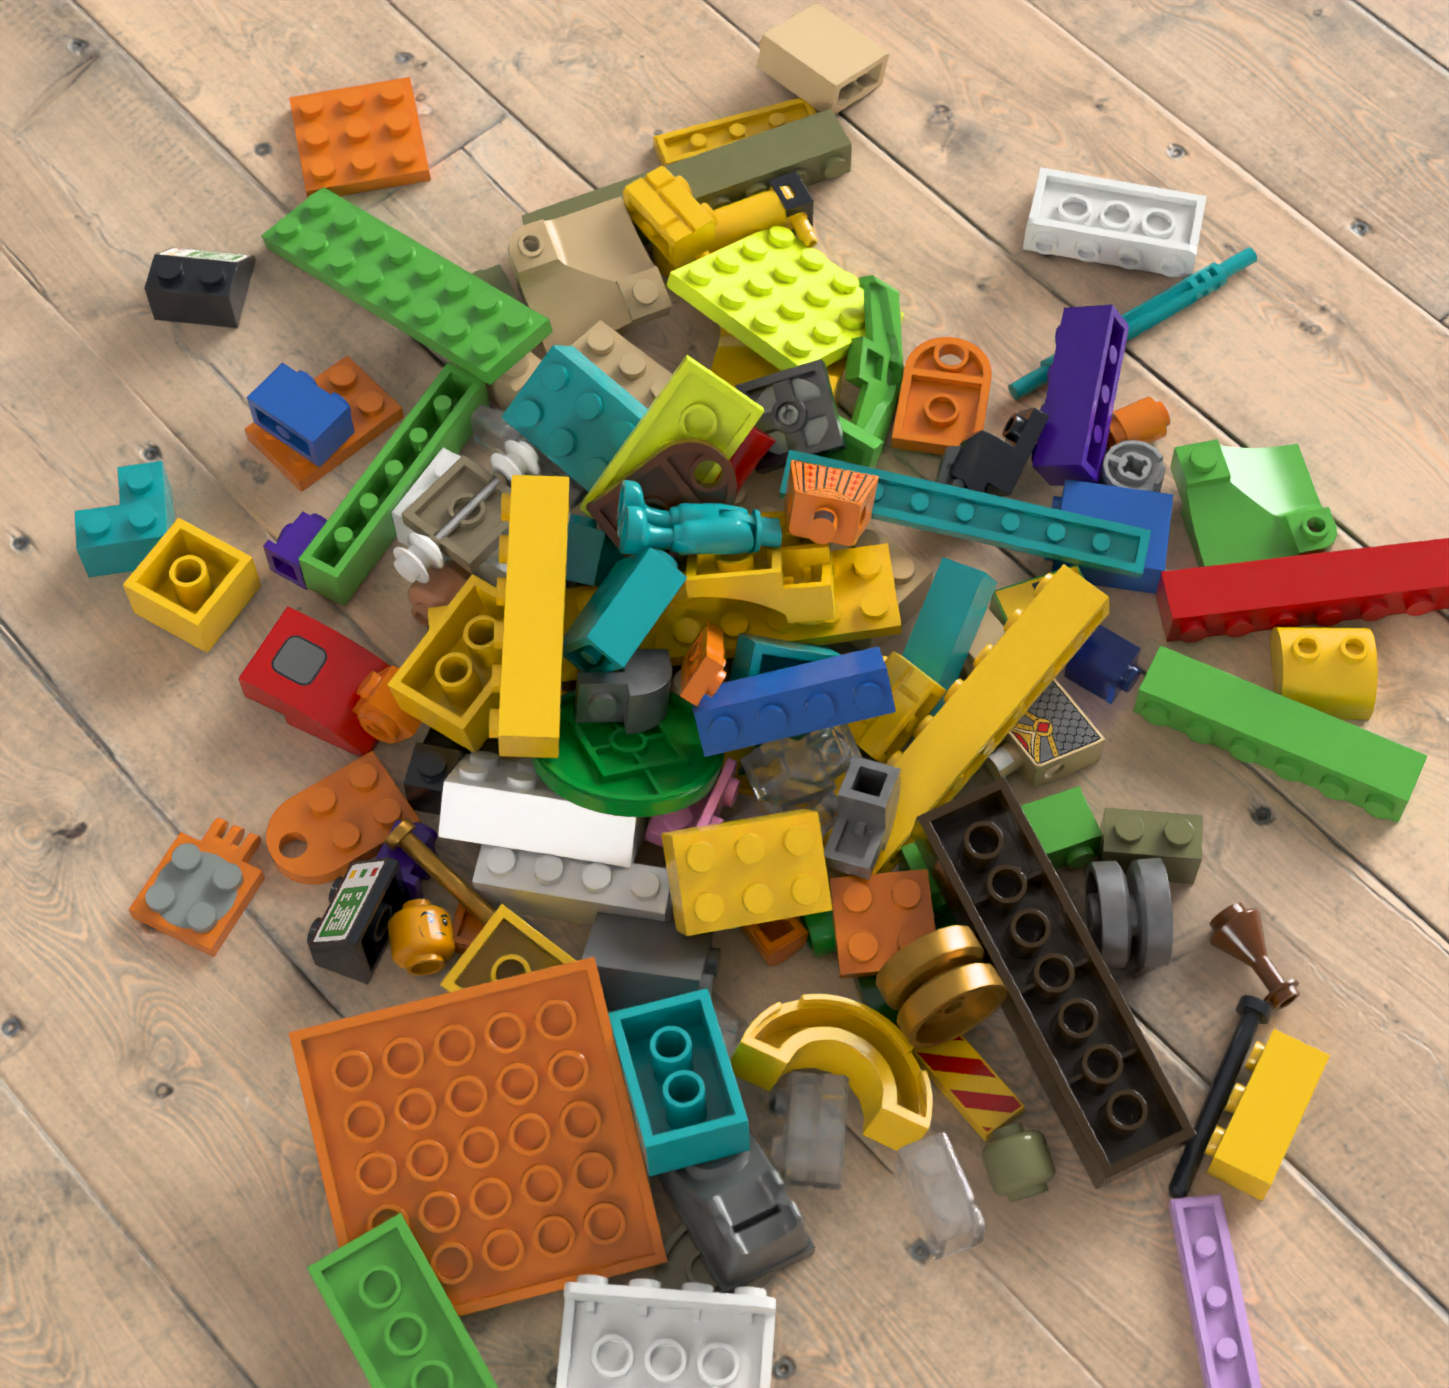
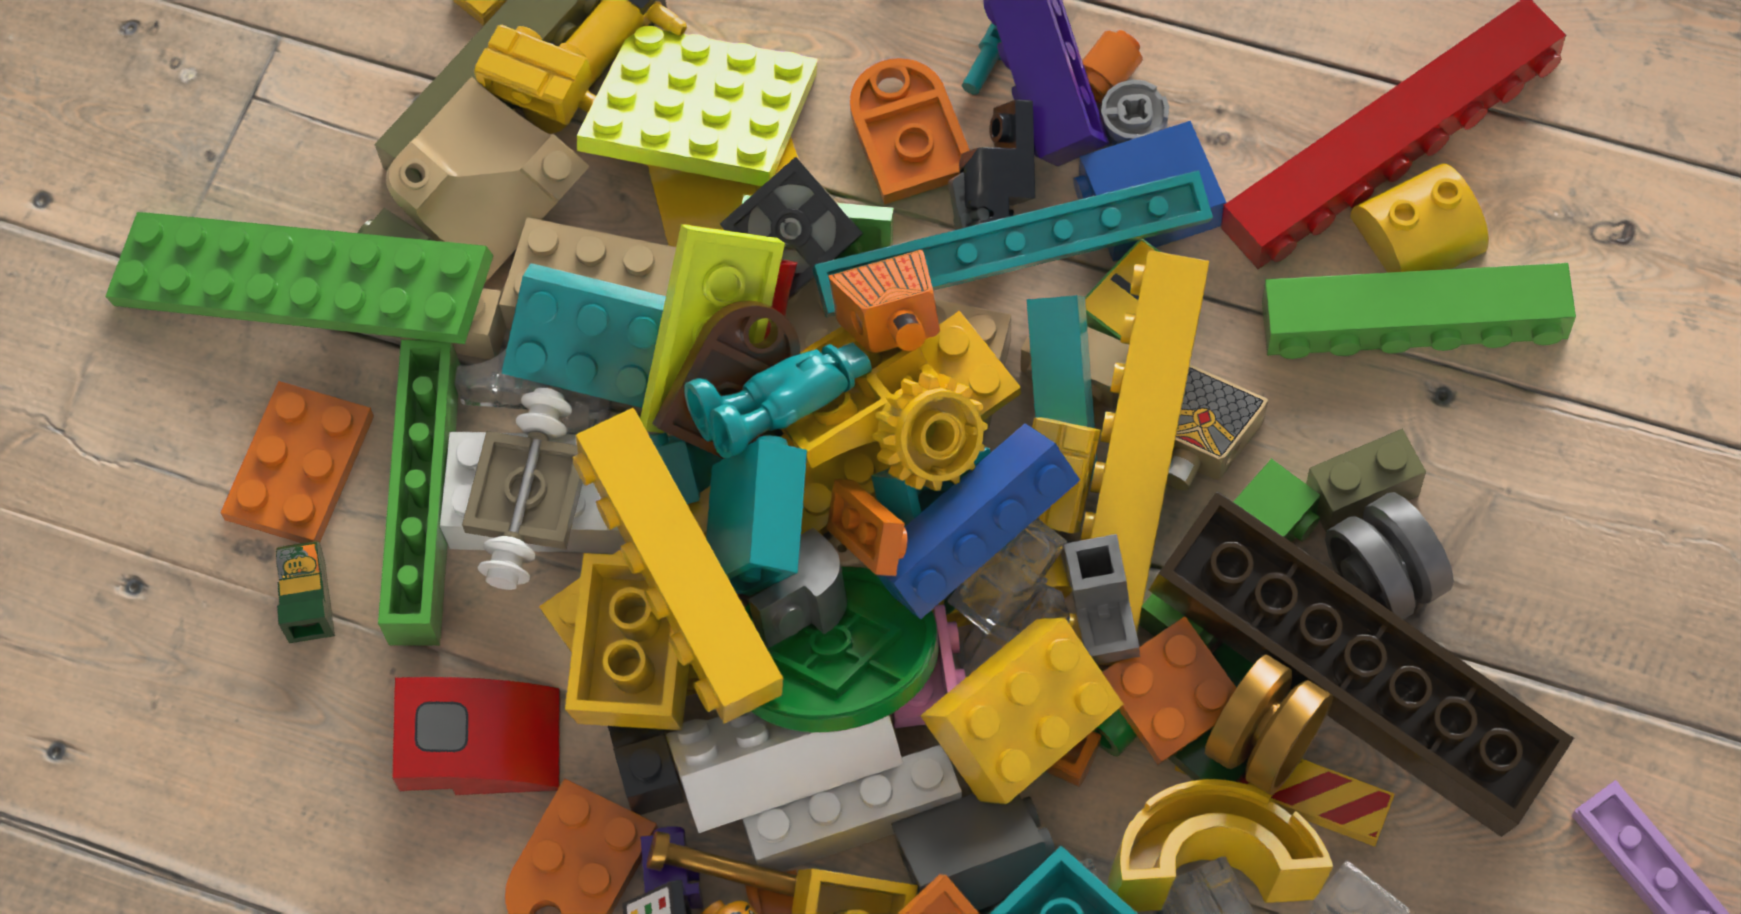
camera: 25 degrees left, 5 degrees up
teal brick [74,461,175,578] -> none
yellow brick [123,517,261,653] -> none
black slope [144,247,256,328] -> none
blue brick [246,362,355,467] -> none
dark purple brick [263,511,327,590] -> none
orange plate [289,77,431,198] -> none
orange brick [352,665,422,744] -> none
nougat head [408,560,471,628] -> none
bright green plate [845,275,905,454] -> none
olive head [982,1122,1056,1203] -> none
clear blue brick [1064,625,1142,704] -> none
black bar [1168,995,1273,1199] -> none
bright green slope [1170,439,1337,567] -> none
yellow brick [1204,1029,1330,1201] -> none
reddish brown piece [1209,902,1301,1010] -> none
none -> dark green leg [276,541,335,643]
none -> yellow gear [873,372,988,491]

